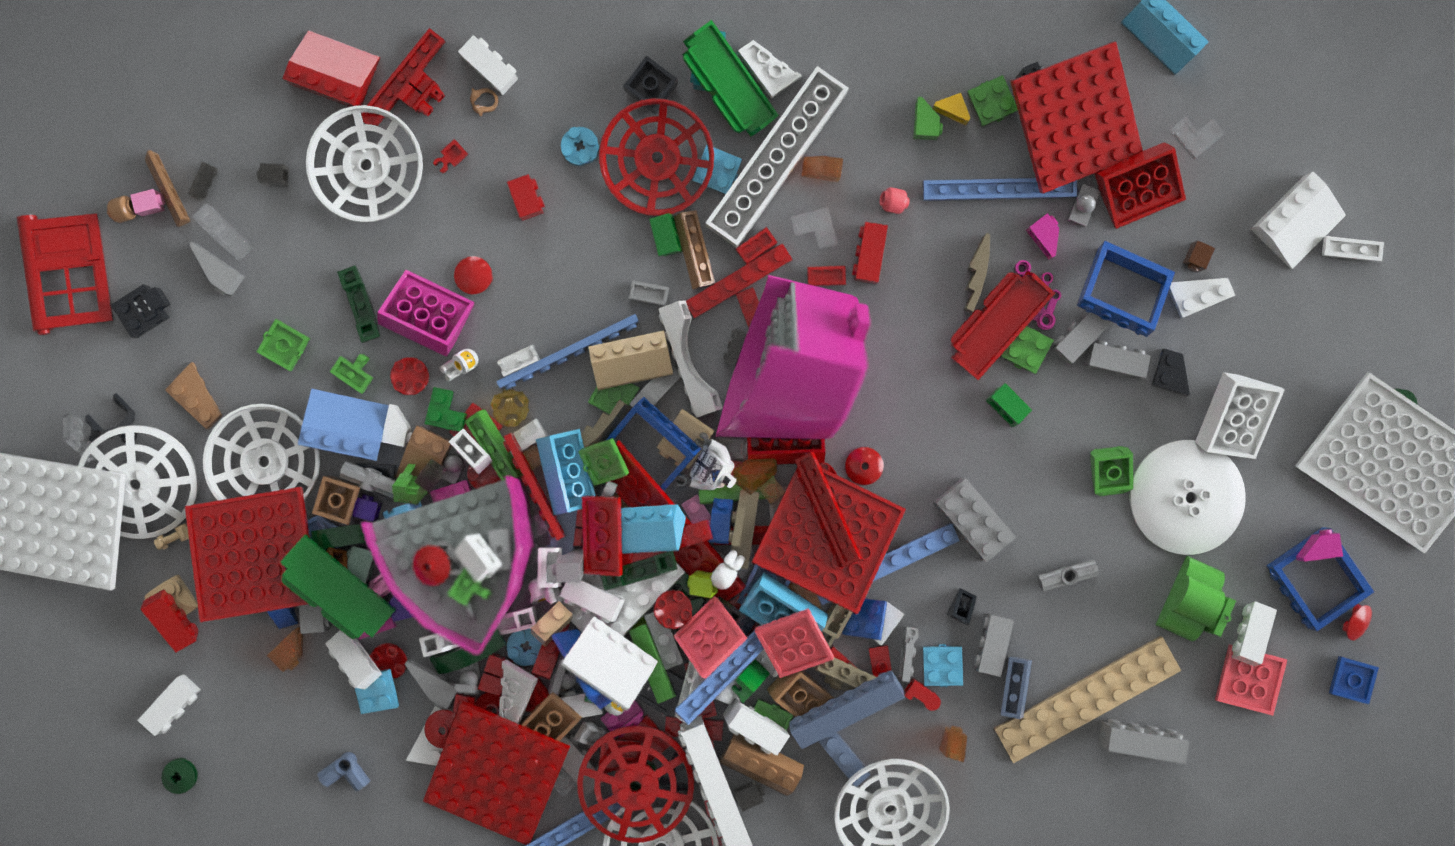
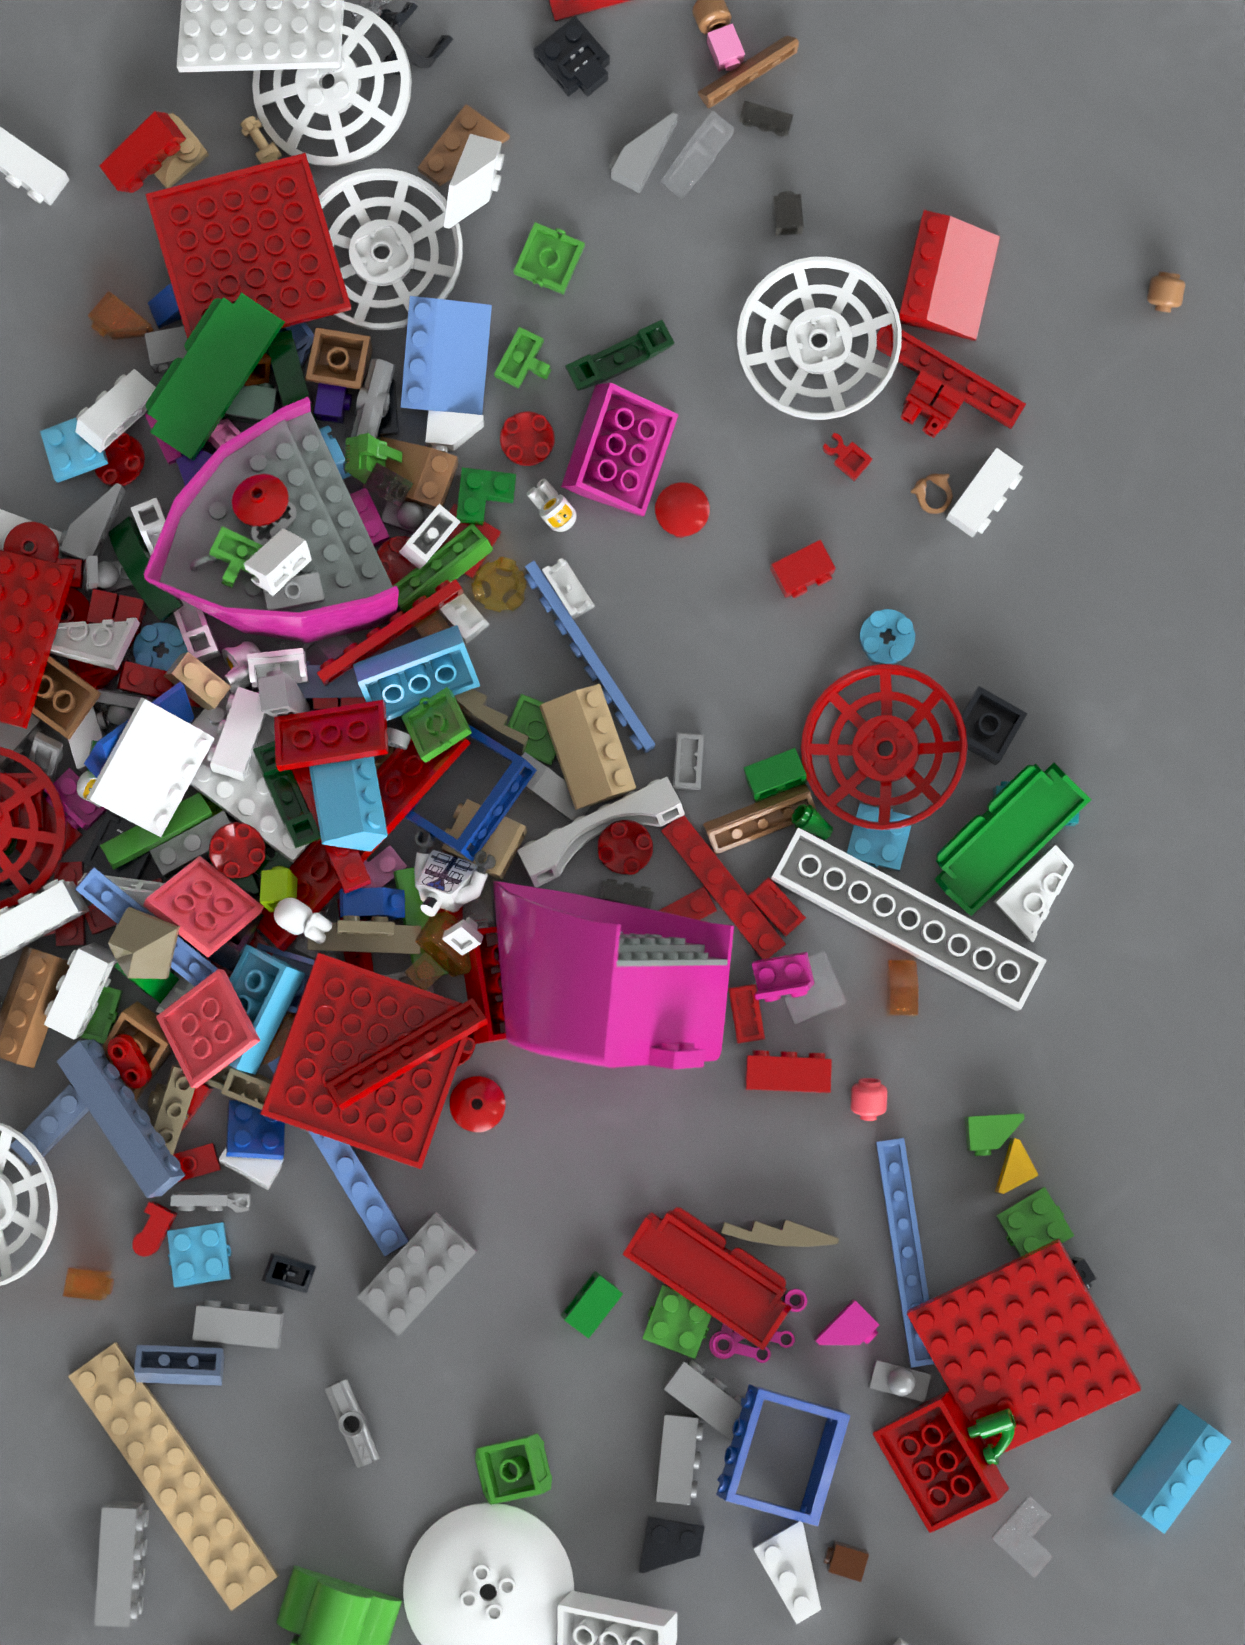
camera: 80 degrees right, 5 degrees down
none -> red plate [107,1034,152,1089]
none -> dark tan slope [108,907,180,979]
none -> white tile [442,917,483,955]
none -> white slope [444,134,504,228]
none -> red dish [598,820,653,875]
none -> dark pink bracket [752,952,815,1002]
none -> green cone [791,804,833,840]
none -> green plant [967,1408,1016,1465]

